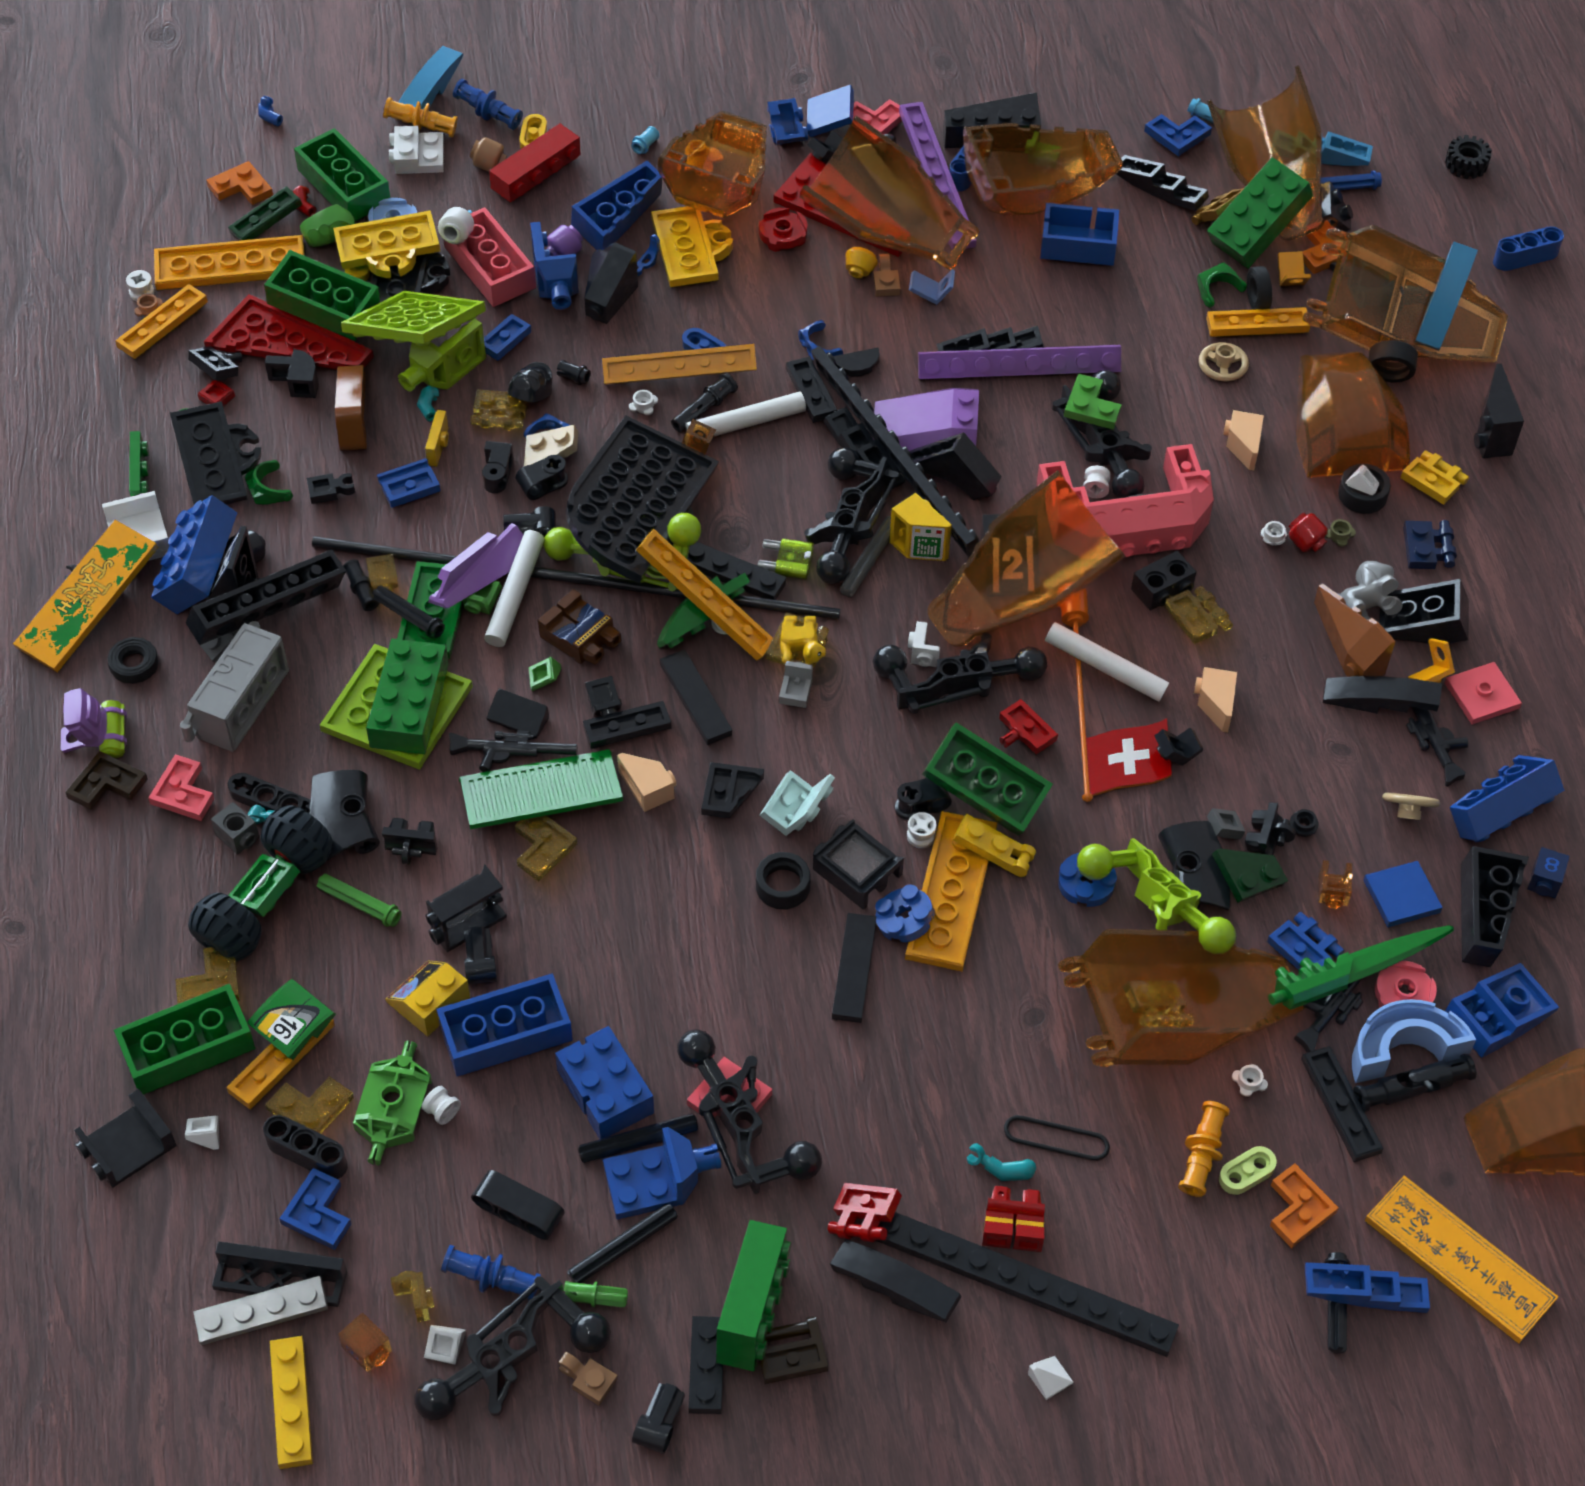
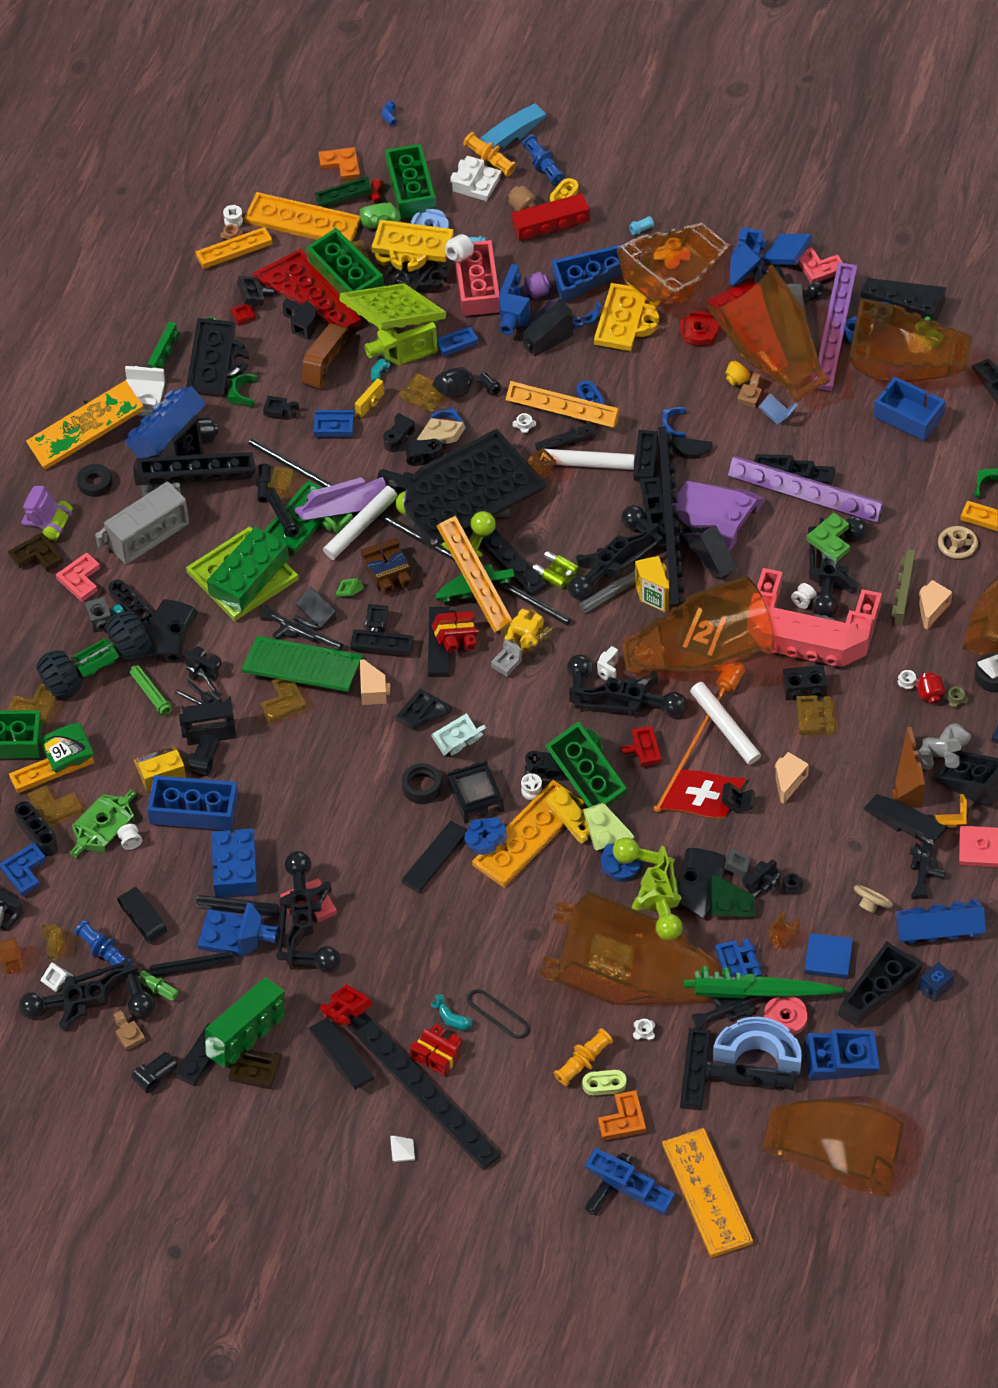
camera: 30 degrees right, 0 degrees up
none -> black plant [175,668,222,705]
none -> red hips [431,611,479,652]
none -> yellowish green wing [583,803,634,850]
none -> blue slope [730,243,762,287]
none -> olive plate [892,549,915,626]

